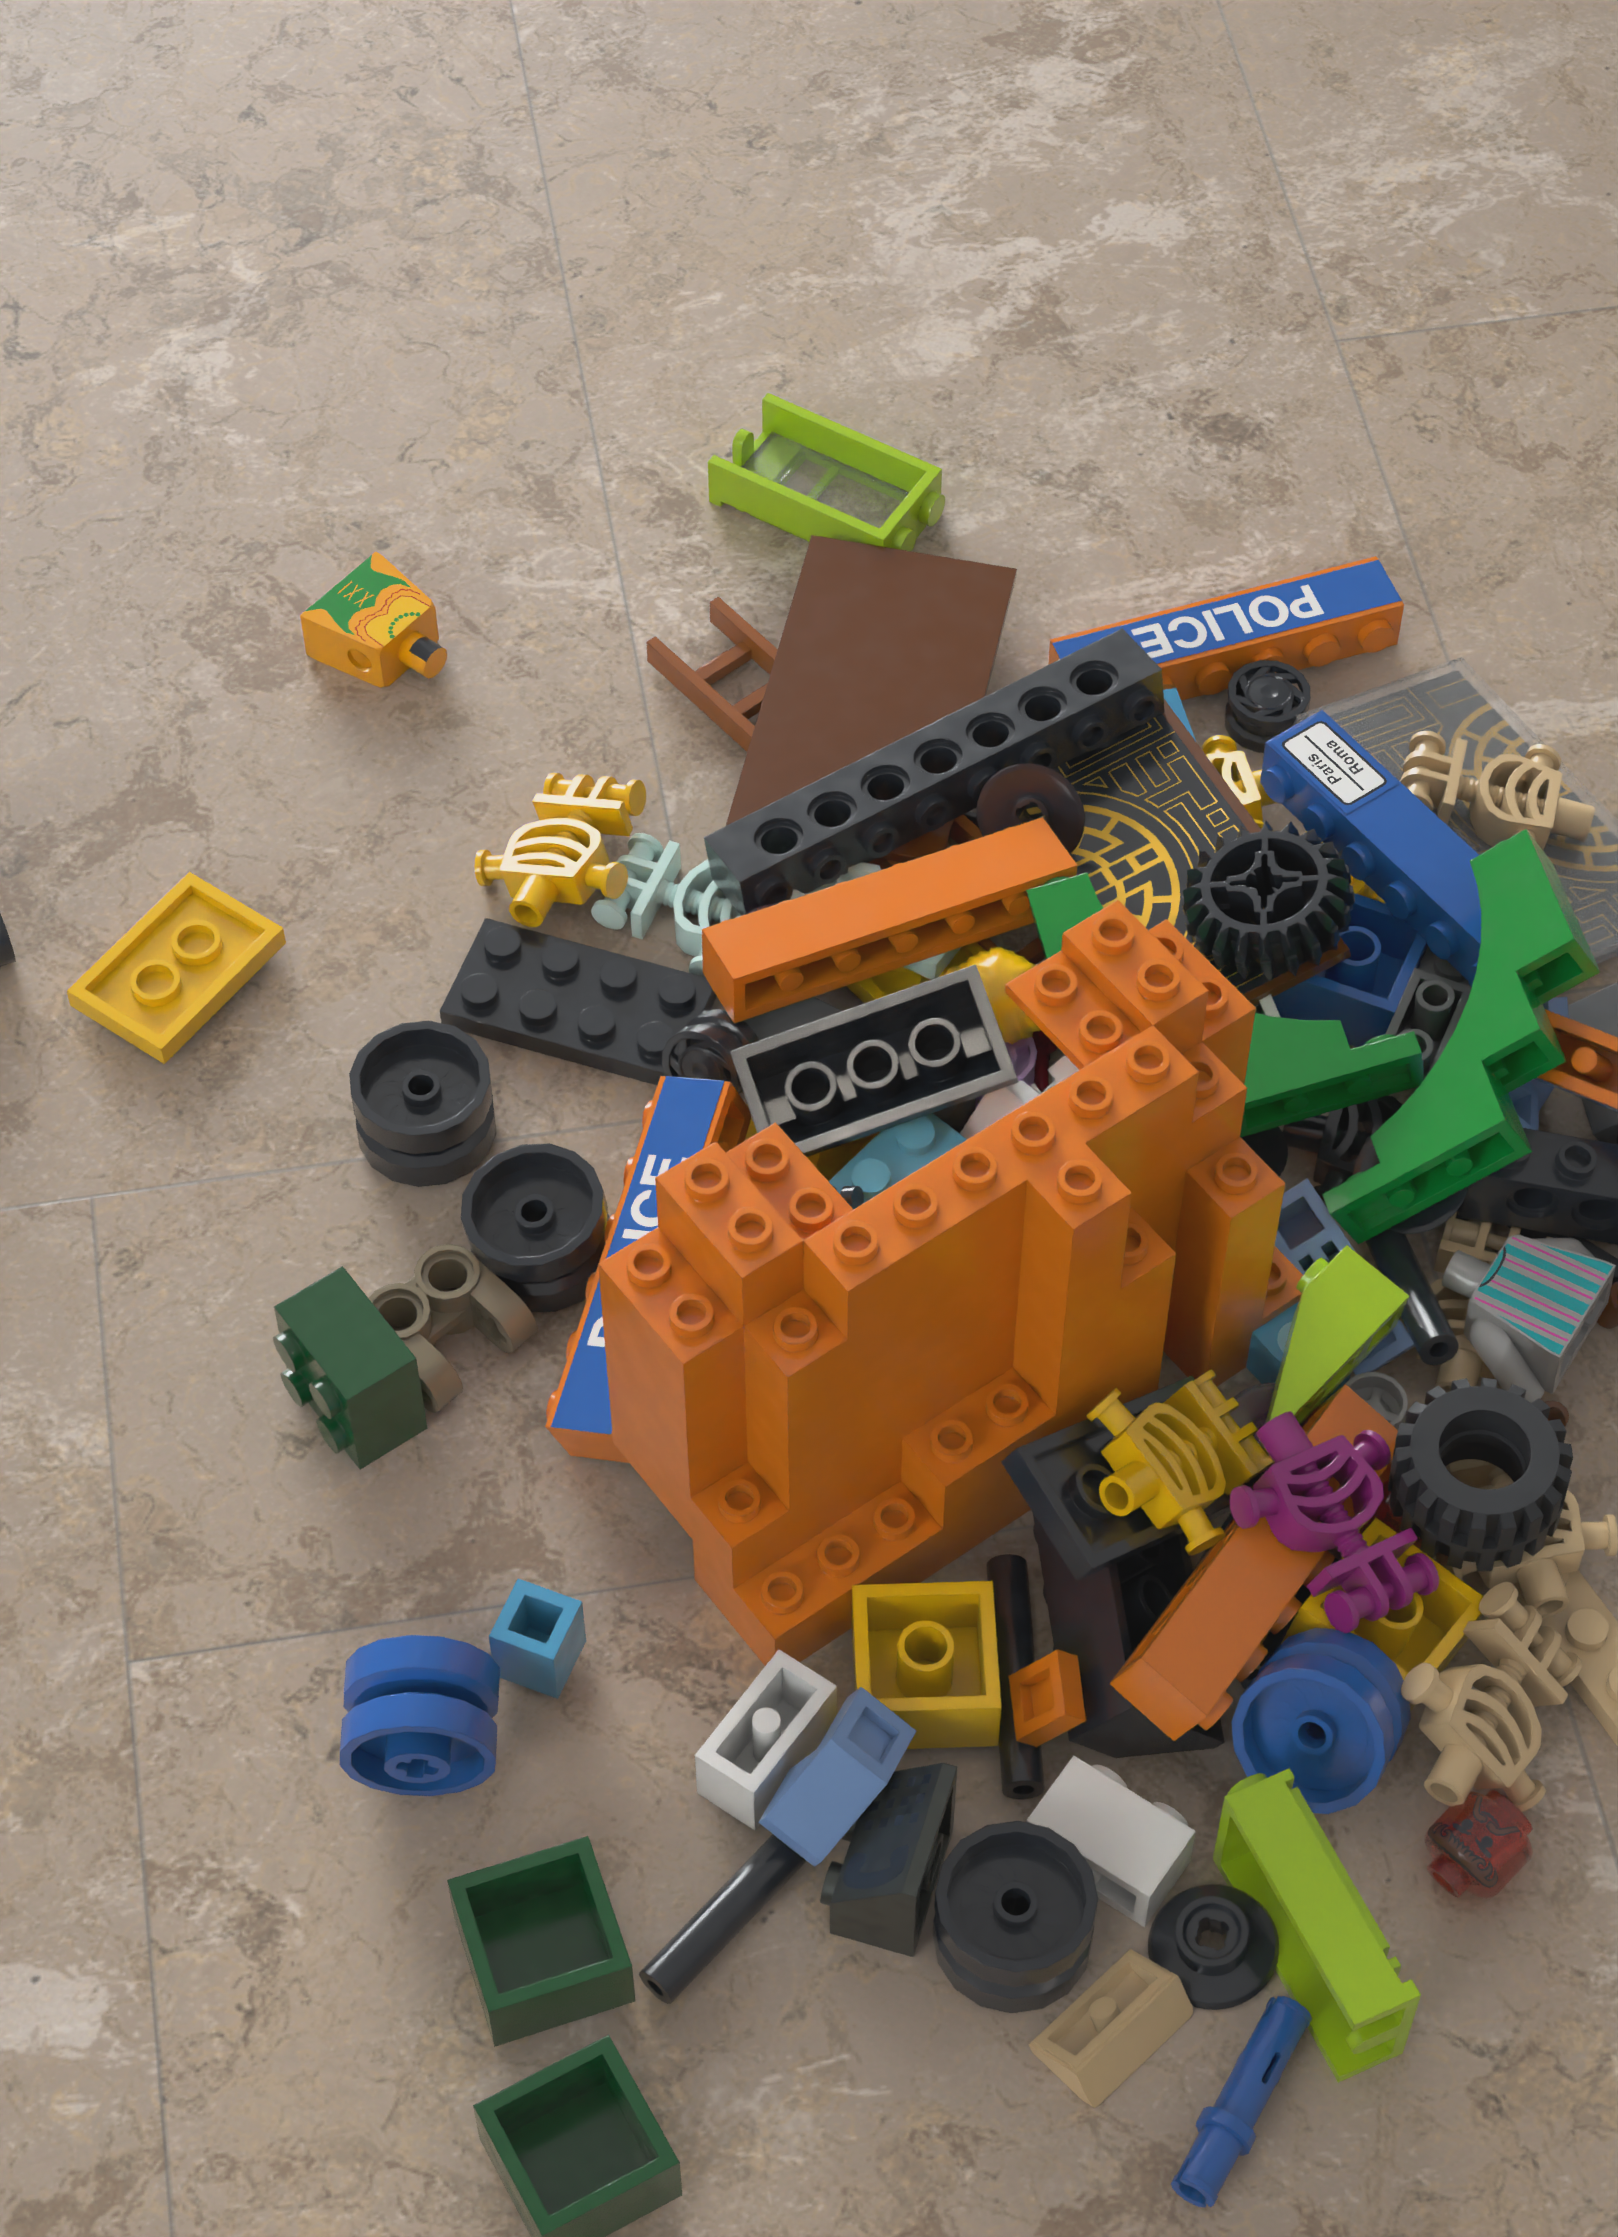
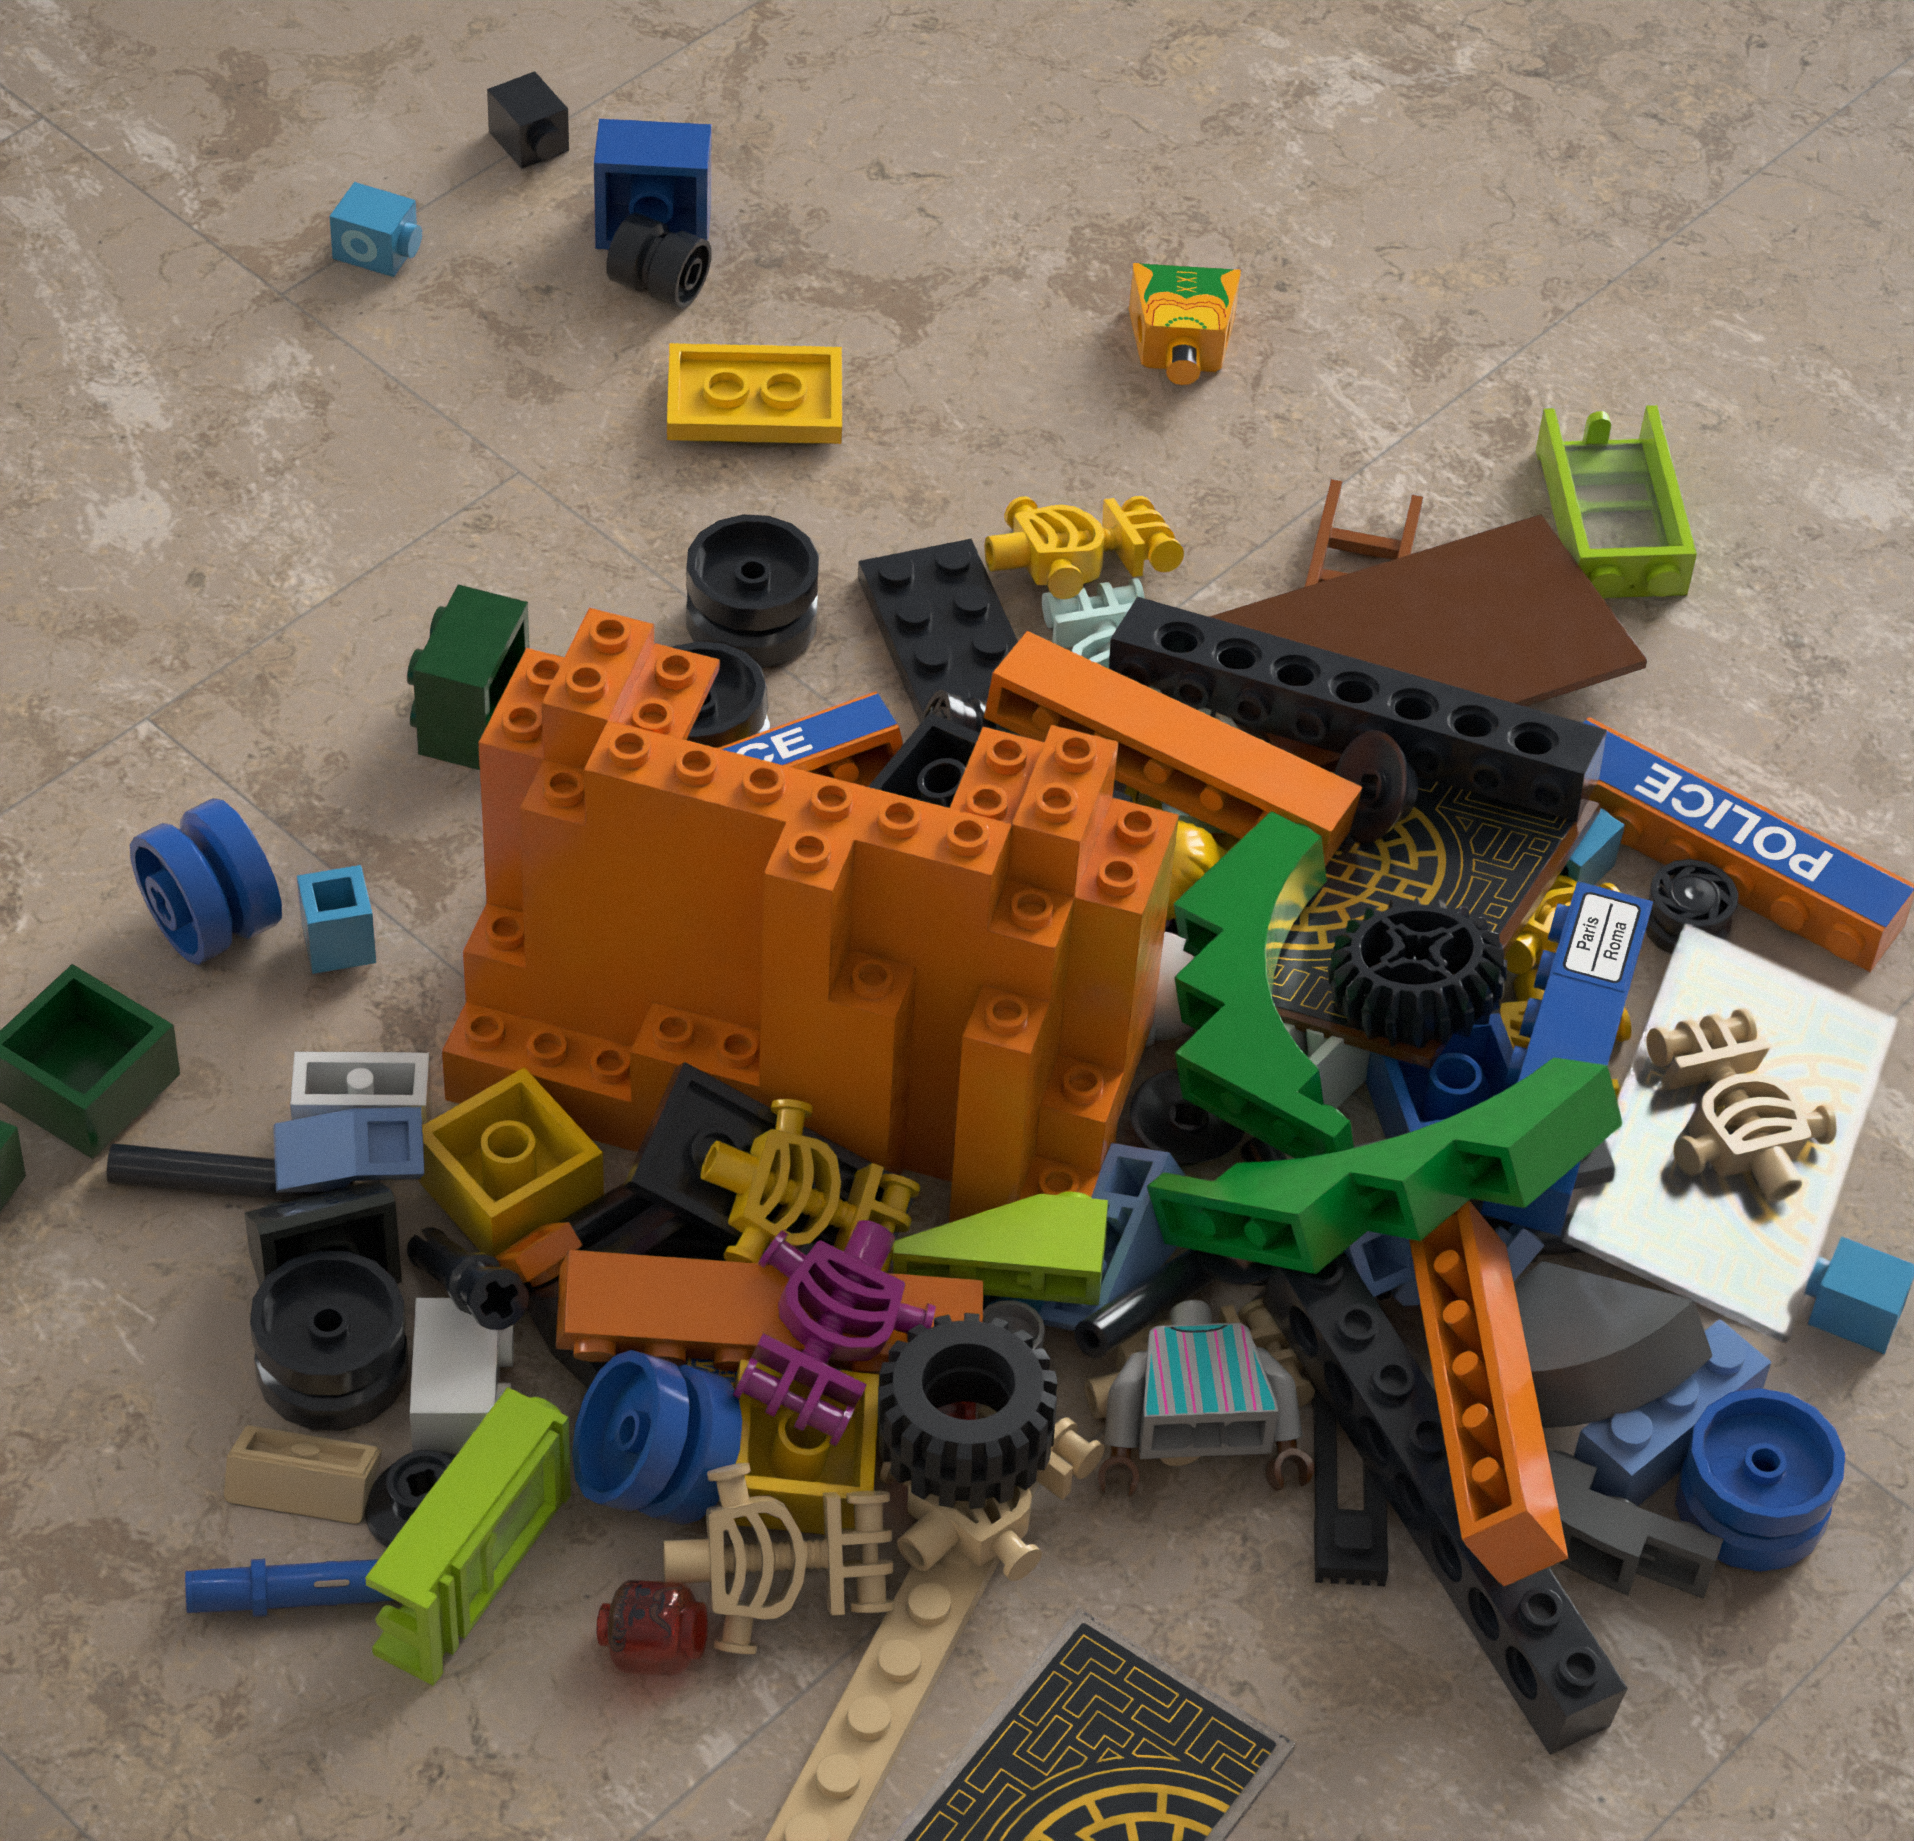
camera: 50 degrees right, 5 degrees down
none -> black pin [407,1227,529,1330]

